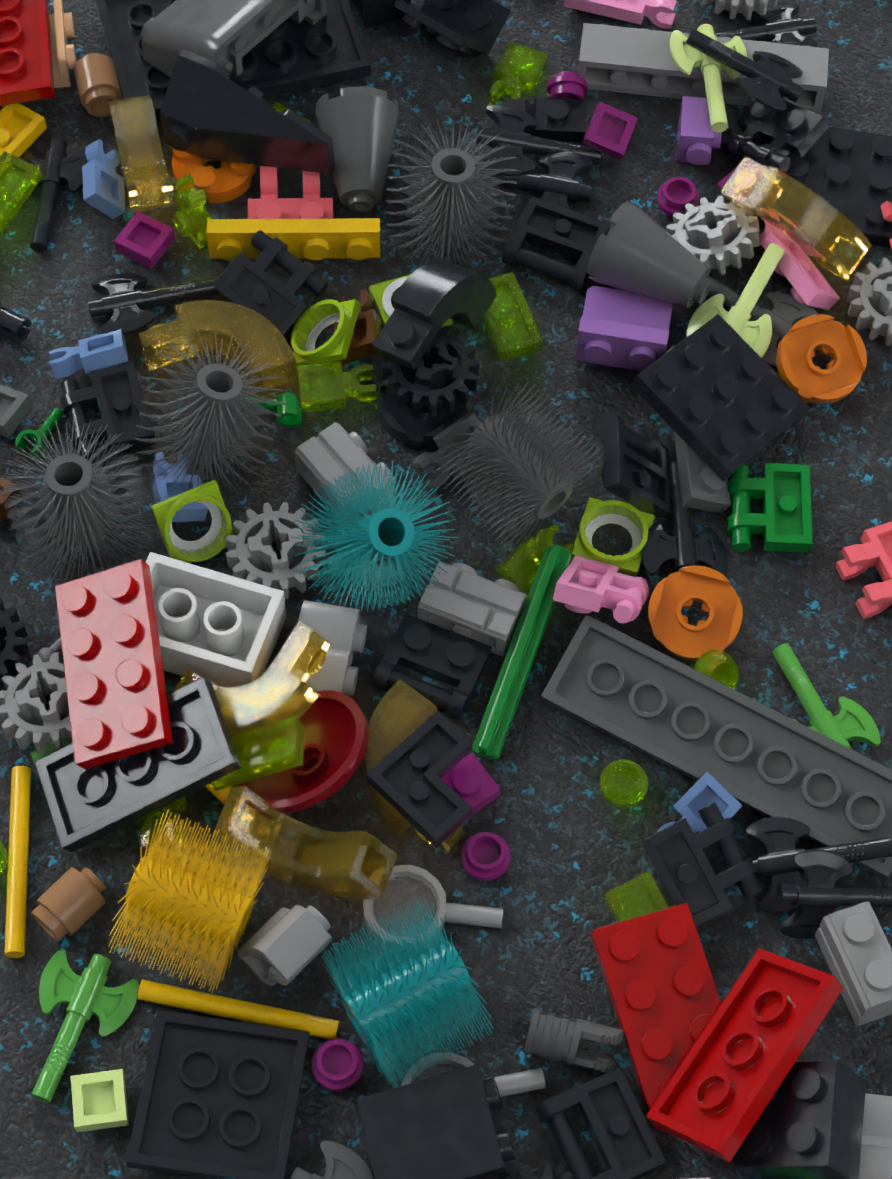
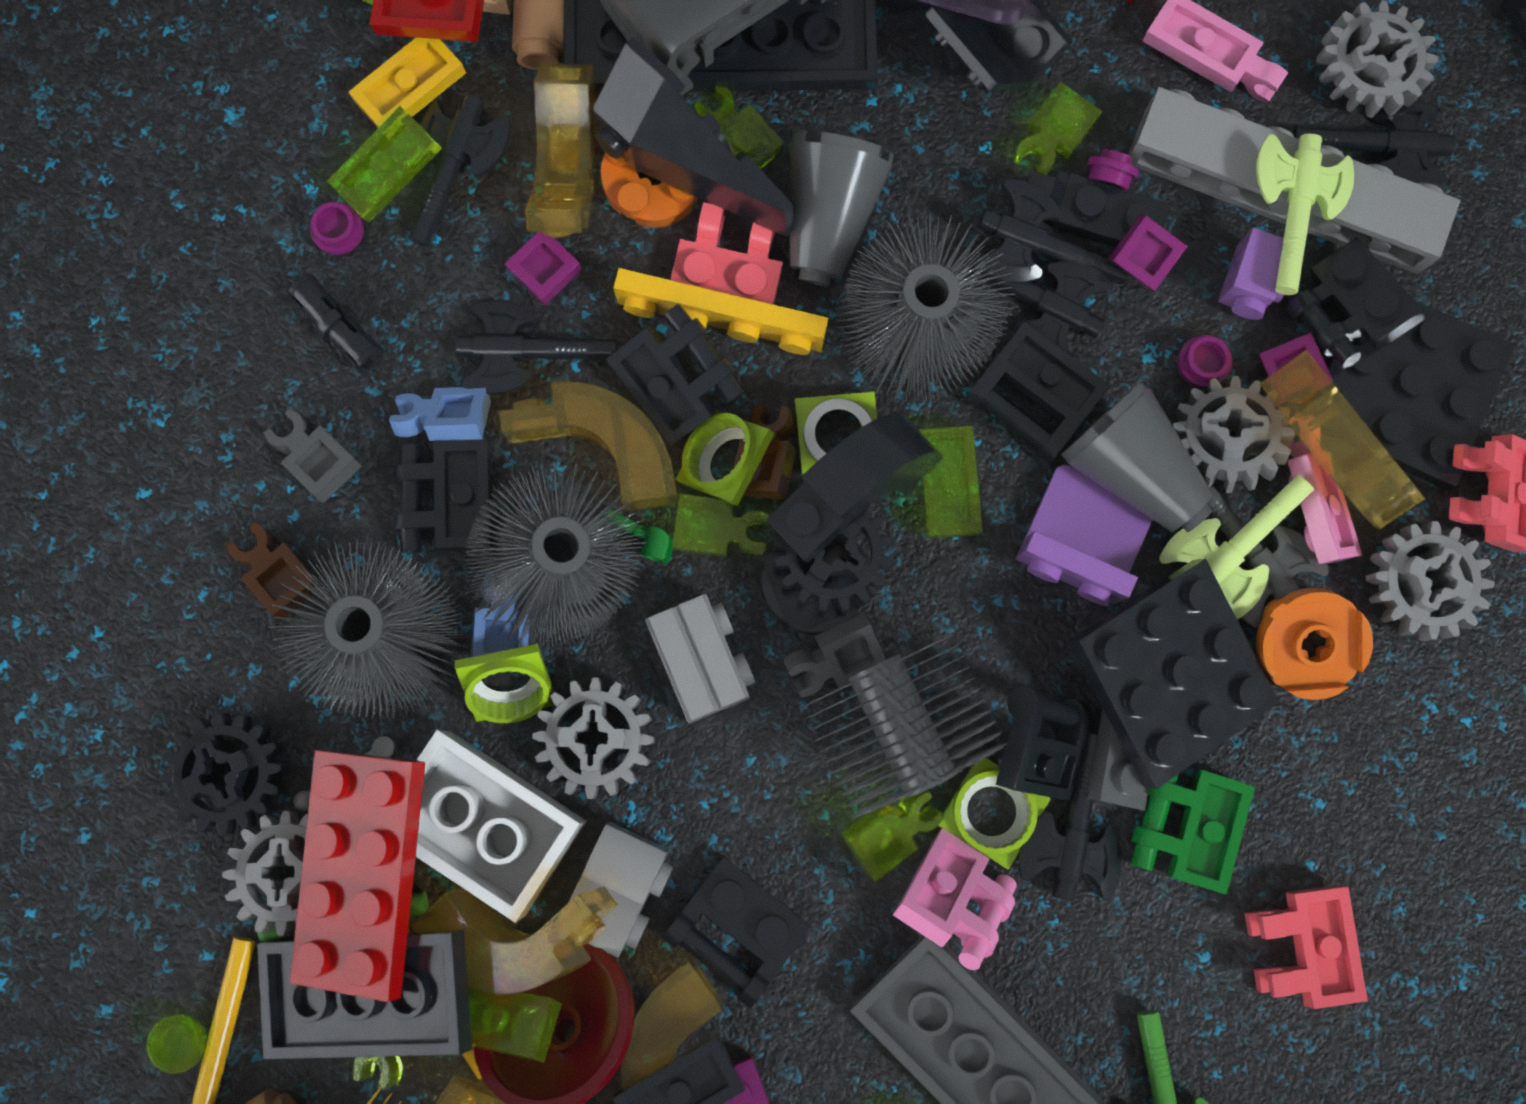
camera: 15 degrees right, 20 degrees up
green hand [15,408,64,460] -> none
medium blue plate [82,139,126,219] -> none
clear neon green plate [172,174,211,249] -> none
teal piece [291,461,458,611] -> none
light grey brick [418,562,527,657] -> none
green axle [472,544,571,760] -> none
orange plate [648,566,743,661] -> none
black piece [685,28,804,112] -> none
clear neon green plate [694,650,739,689] -> none

